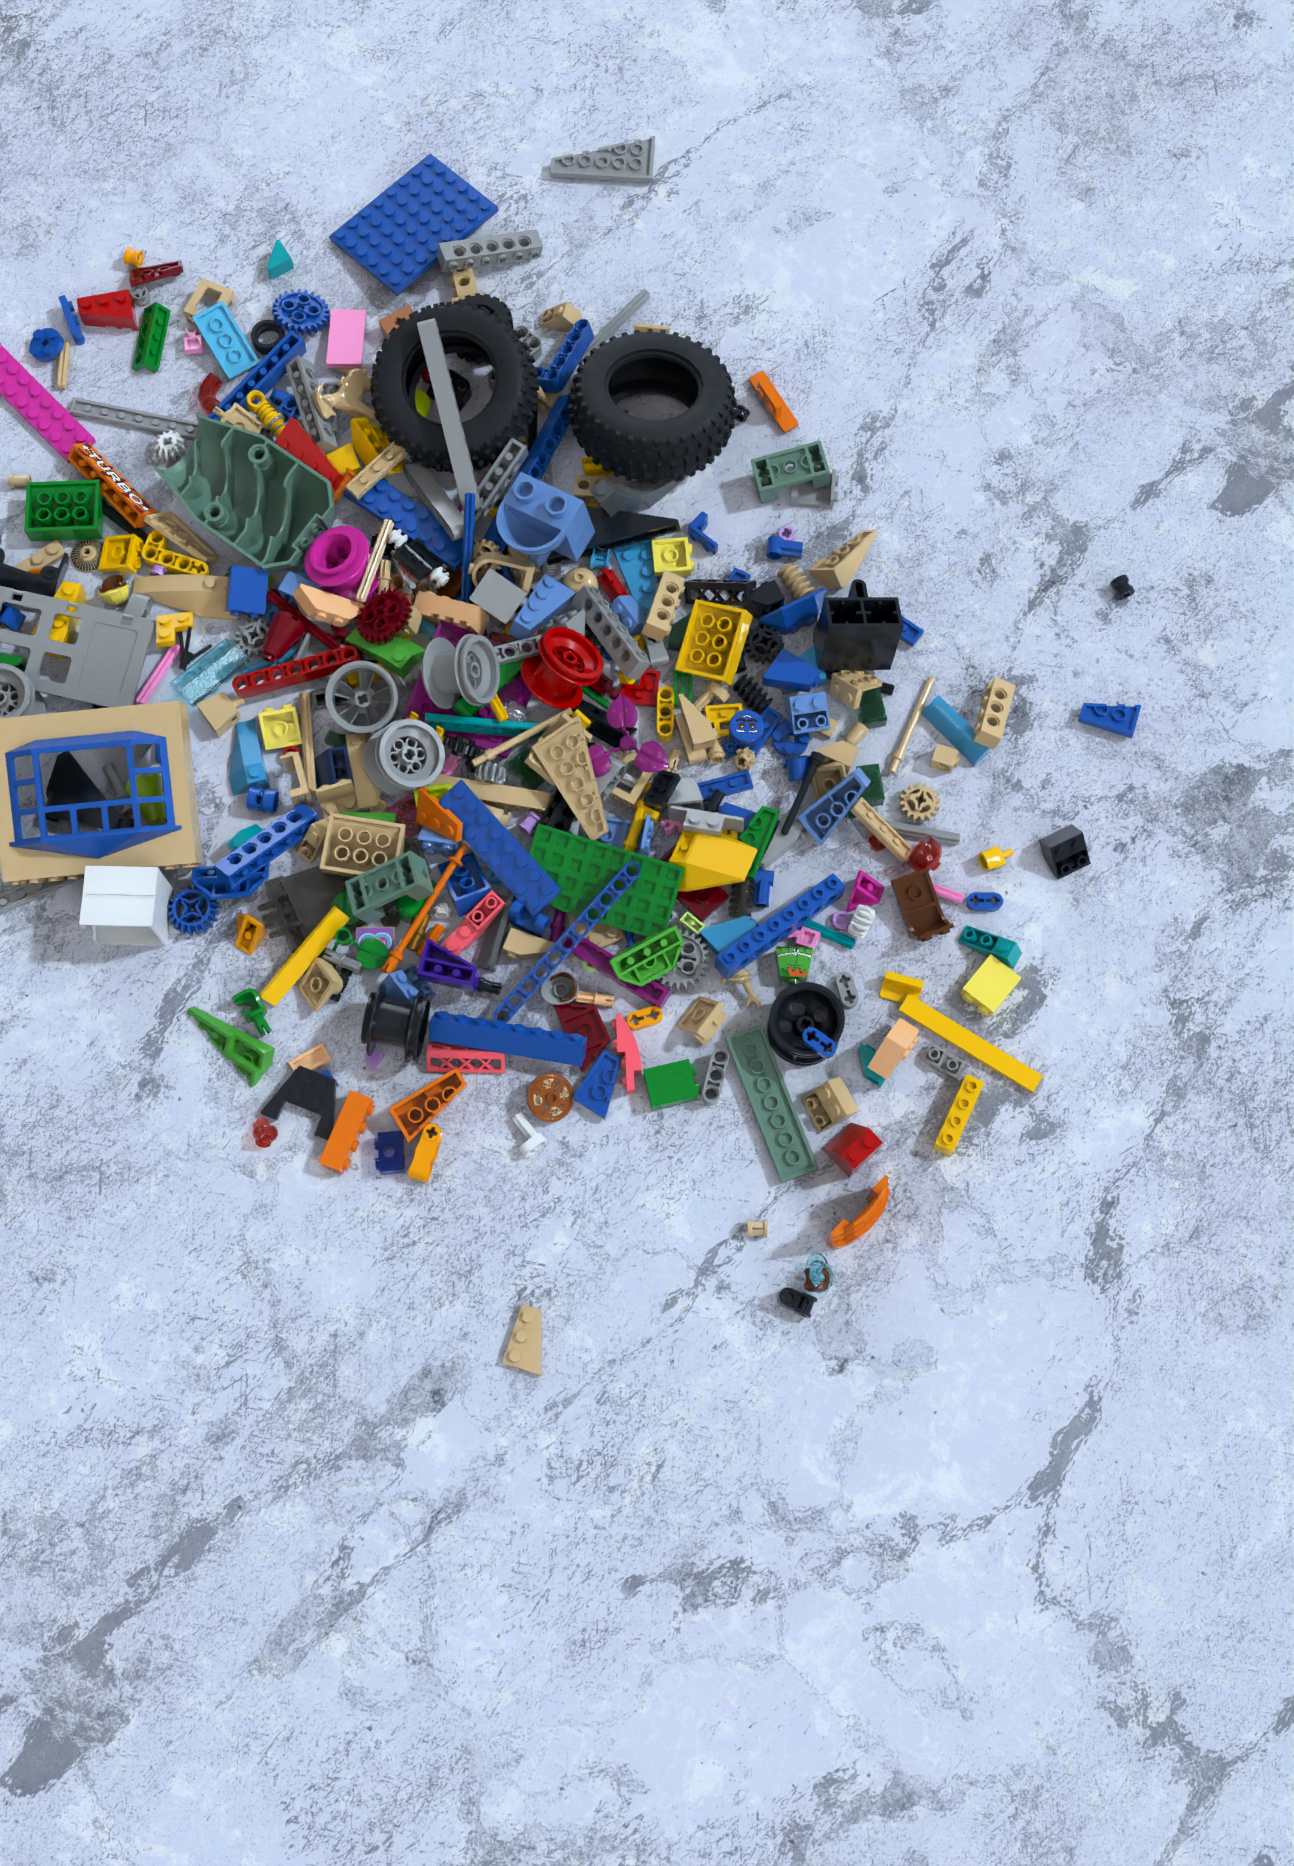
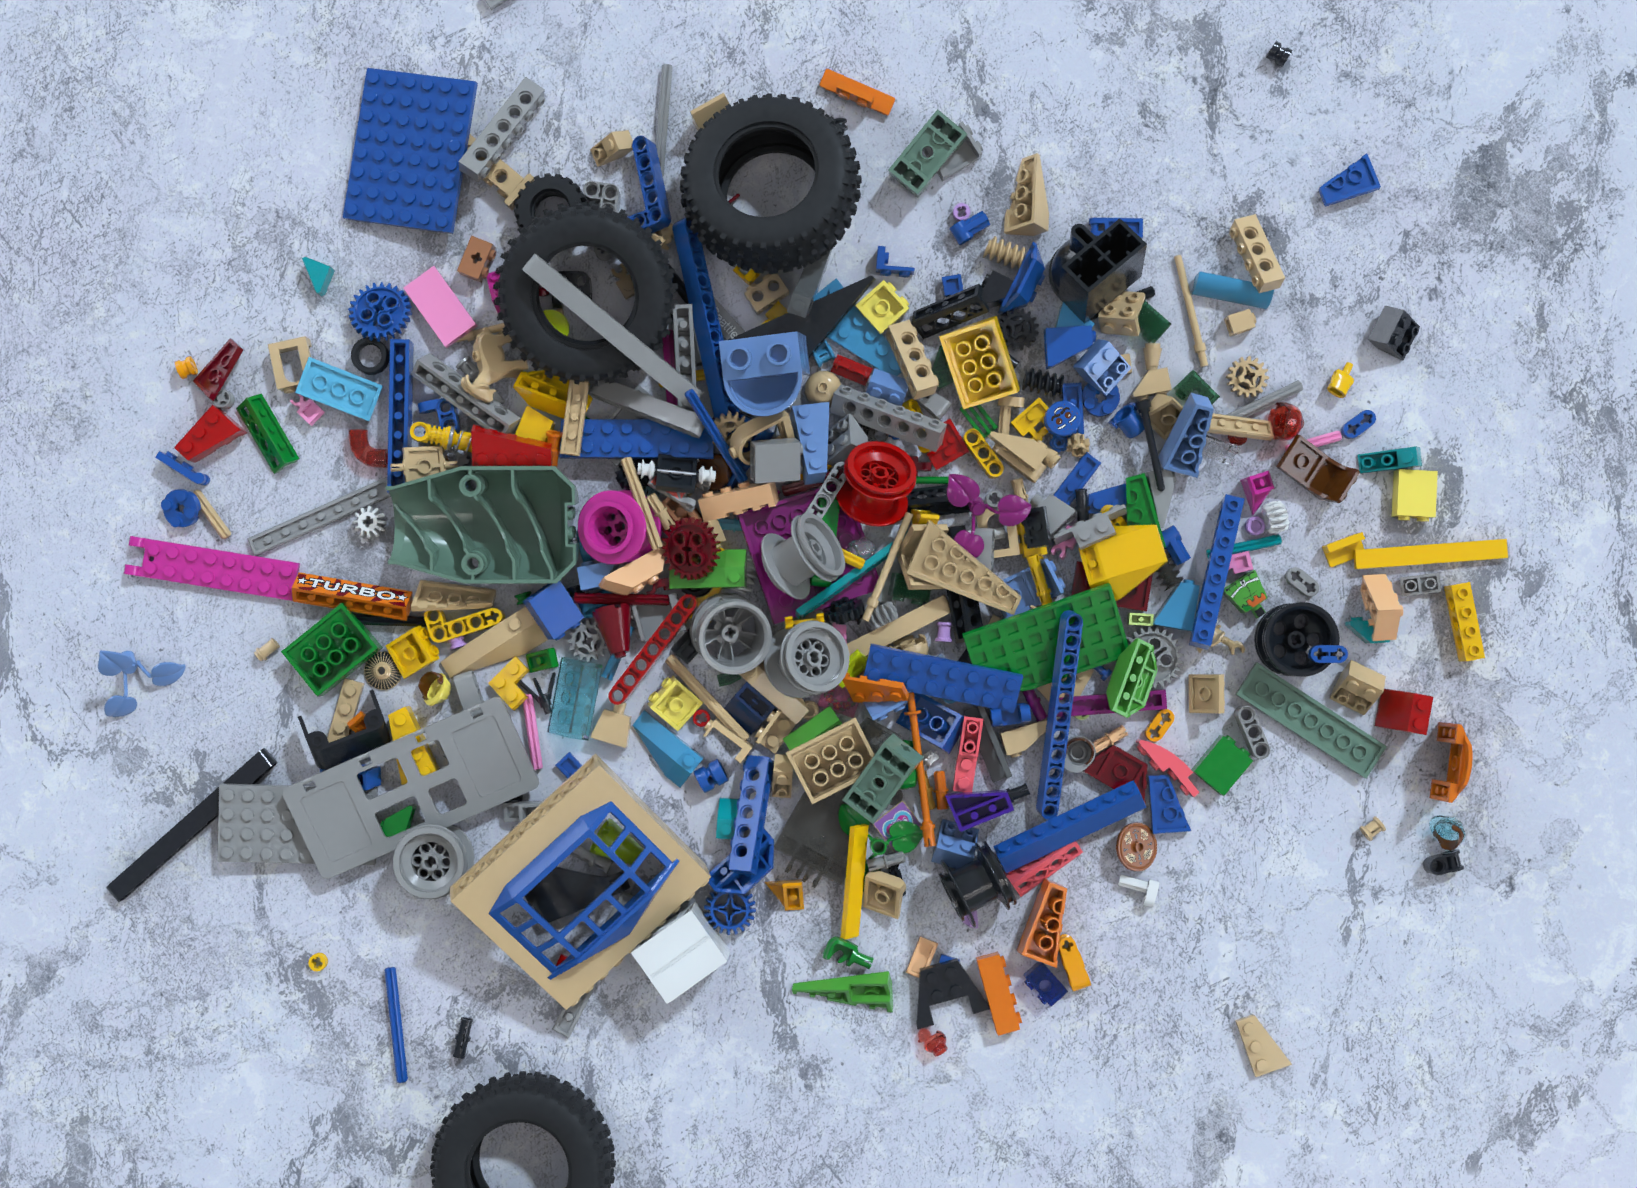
camera: 35 degrees left, 15 degrees up
none -> green slope [526,647,559,673]

